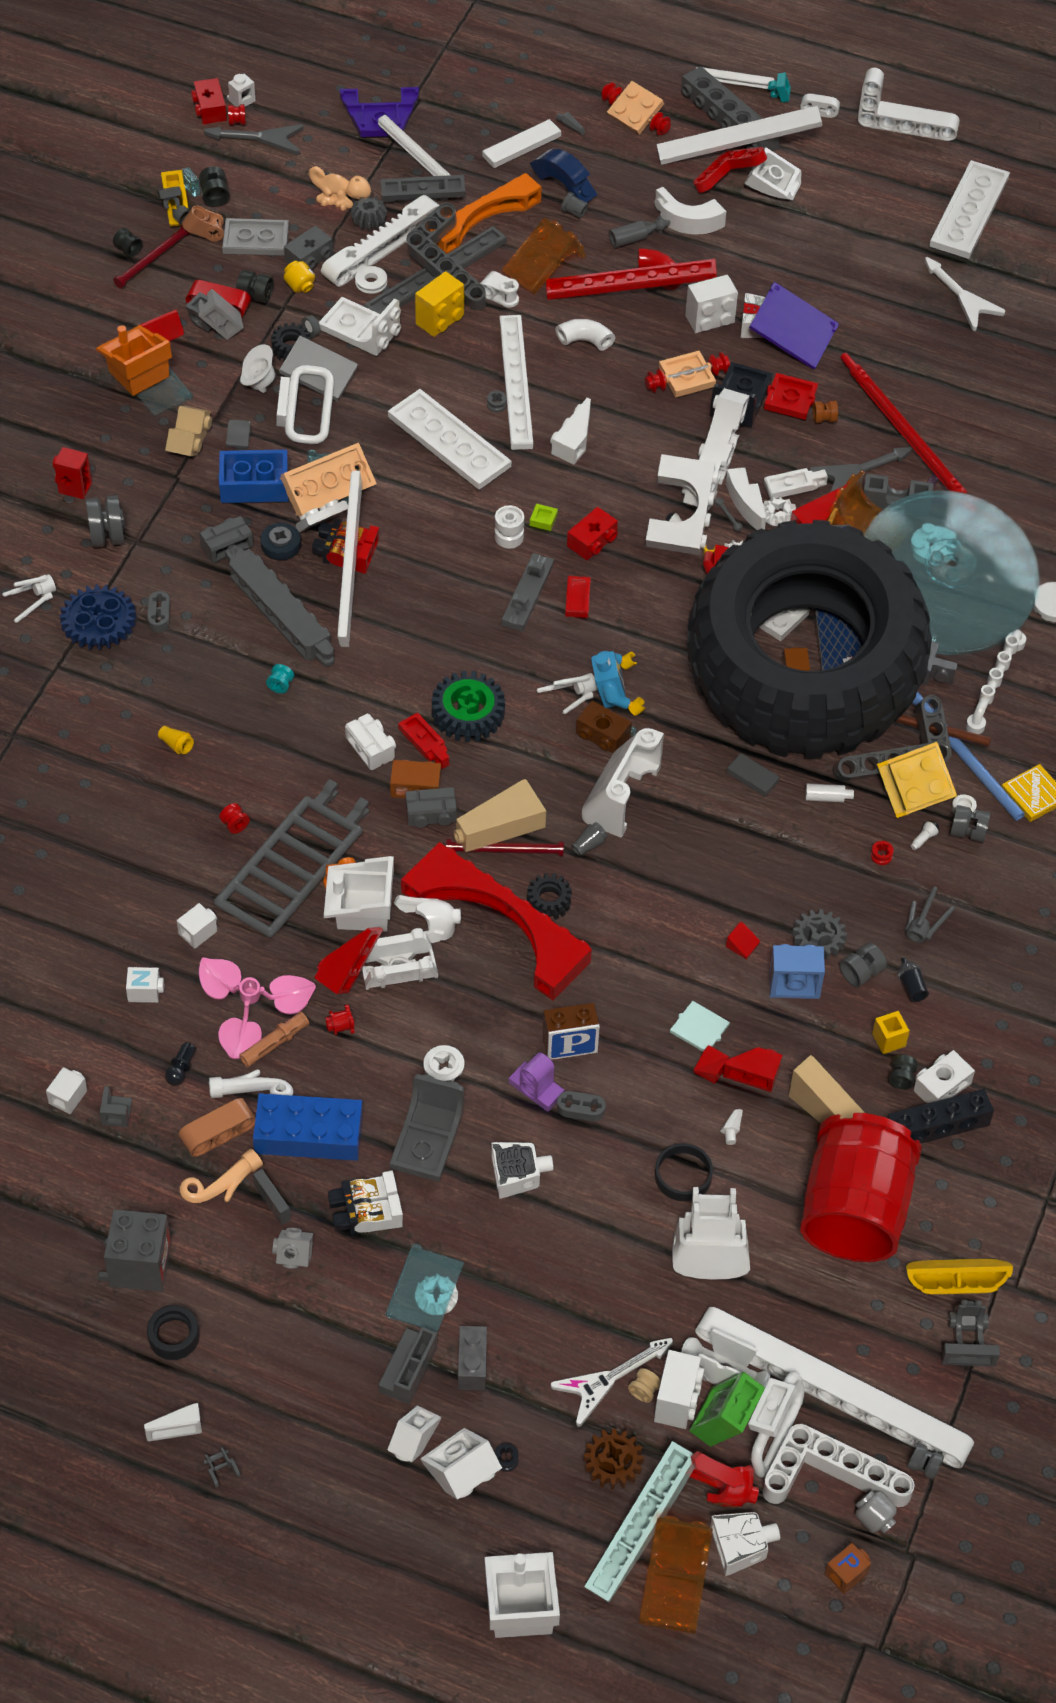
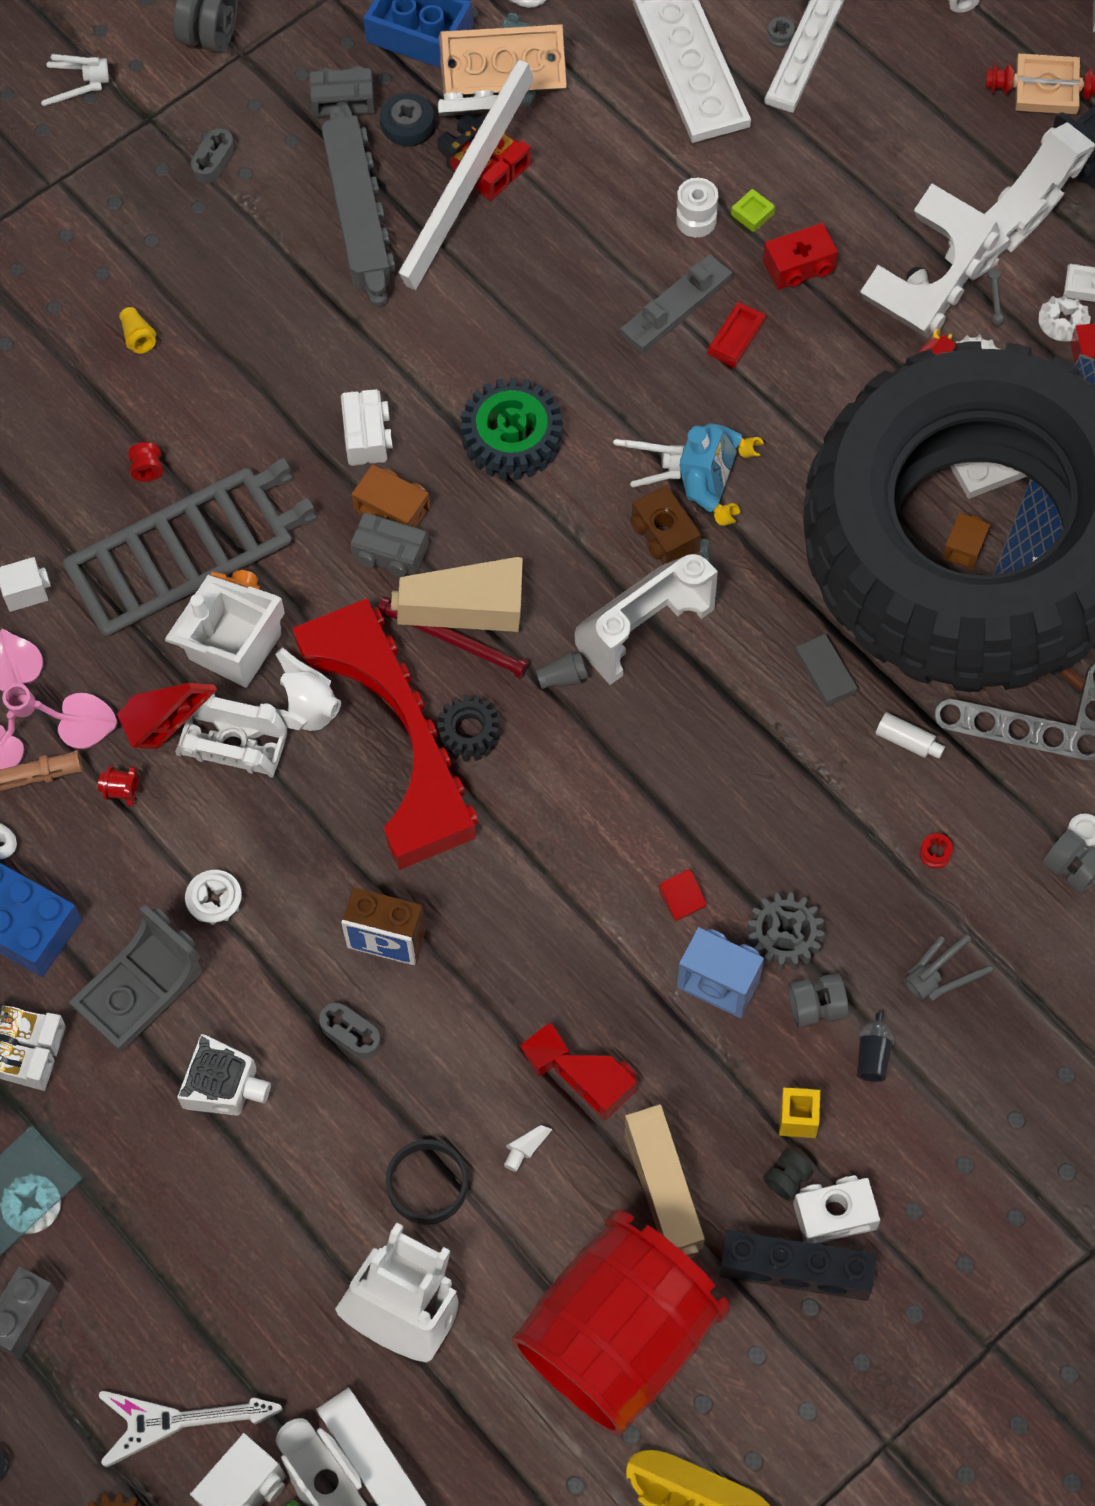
camera: 30 degrees right, 10 degrees up
dark blue gear [60,584,136,650] -> none
teal wheel [266,664,294,694] -> none
red hinge [398,713,450,769] -> none
medium lavender tile [509,1052,565,1112] -> none
white slope [550,398,591,465] -> none
tan wheel [628,1368,661,1403] -> none
light aqua piece [670,1001,730,1052] -> none
white slope [726,468,766,530] -> none
yellow piece [877,741,957,818] -> none
white piece [910,820,939,850] -> none

